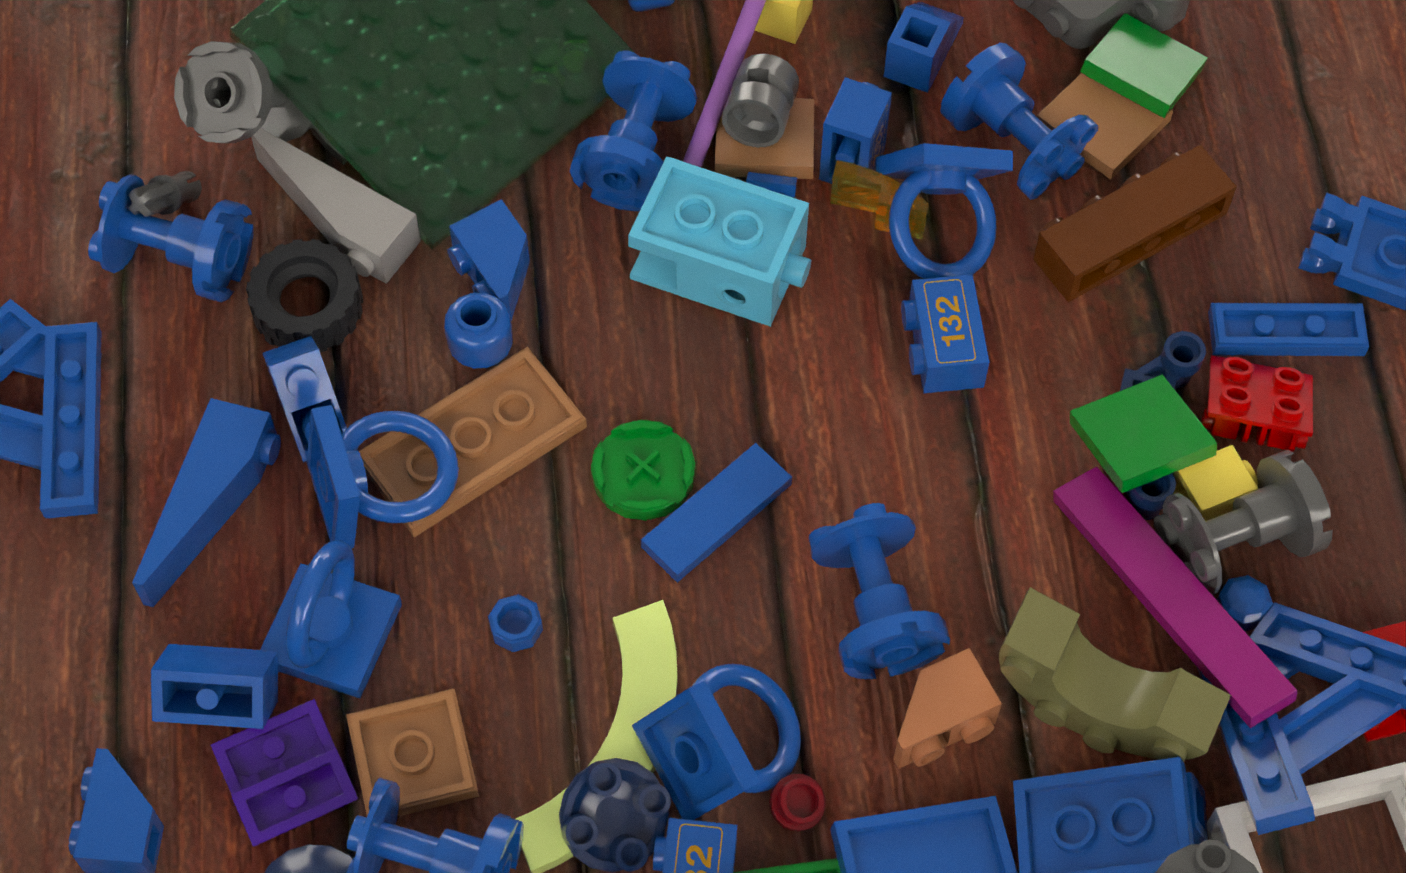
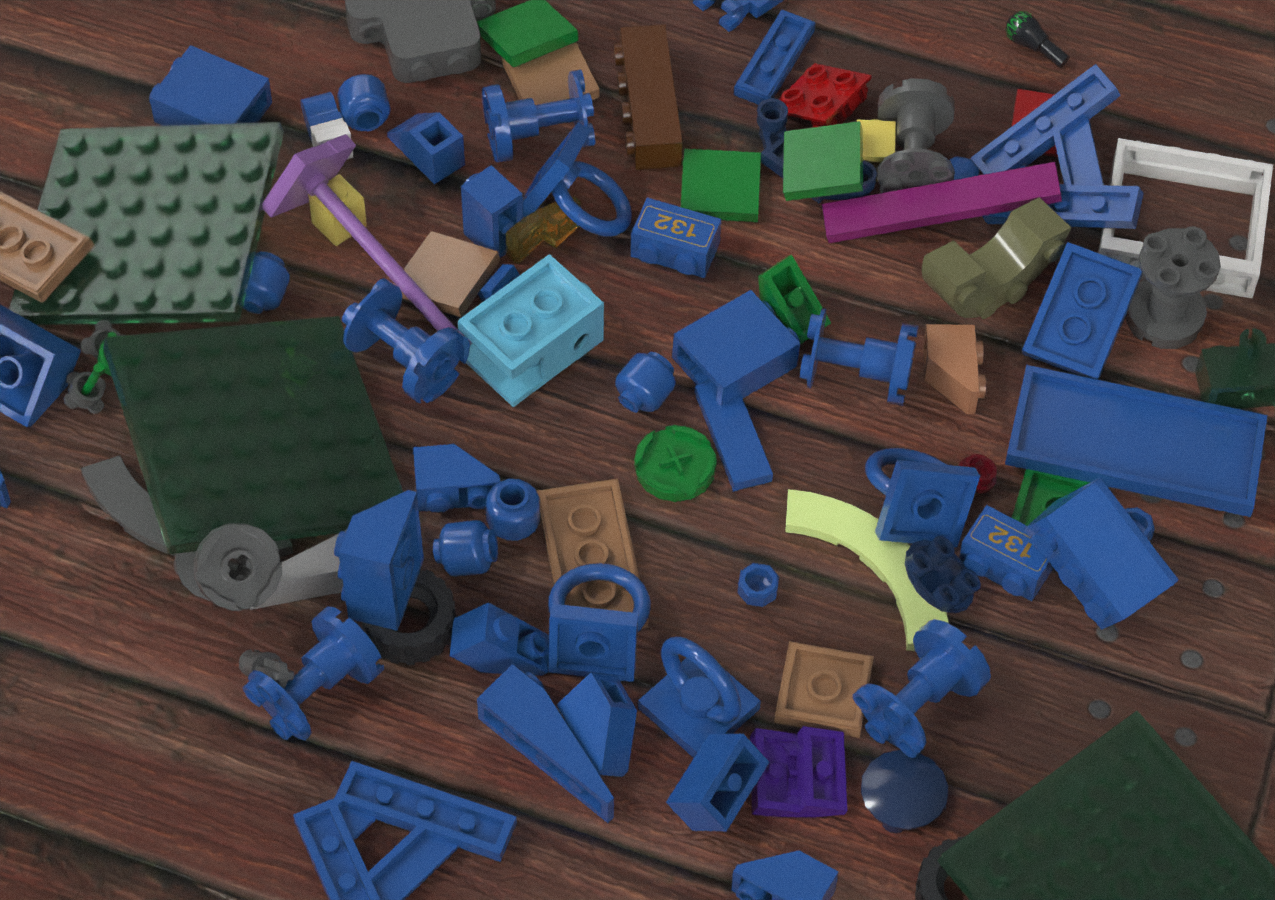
camera: 65 degrees left, 5 degrees down
dark grey wheel [722,53,799,148] -> none
none -> blue slope [334,490,424,631]
none -> blue head [433,520,498,577]
none -> blue slope [557,672,637,777]
none -> blue head [615,351,676,413]
none -> blue brick [672,290,800,406]
none -> green tile [681,149,761,222]
none -> green slope [758,255,831,344]

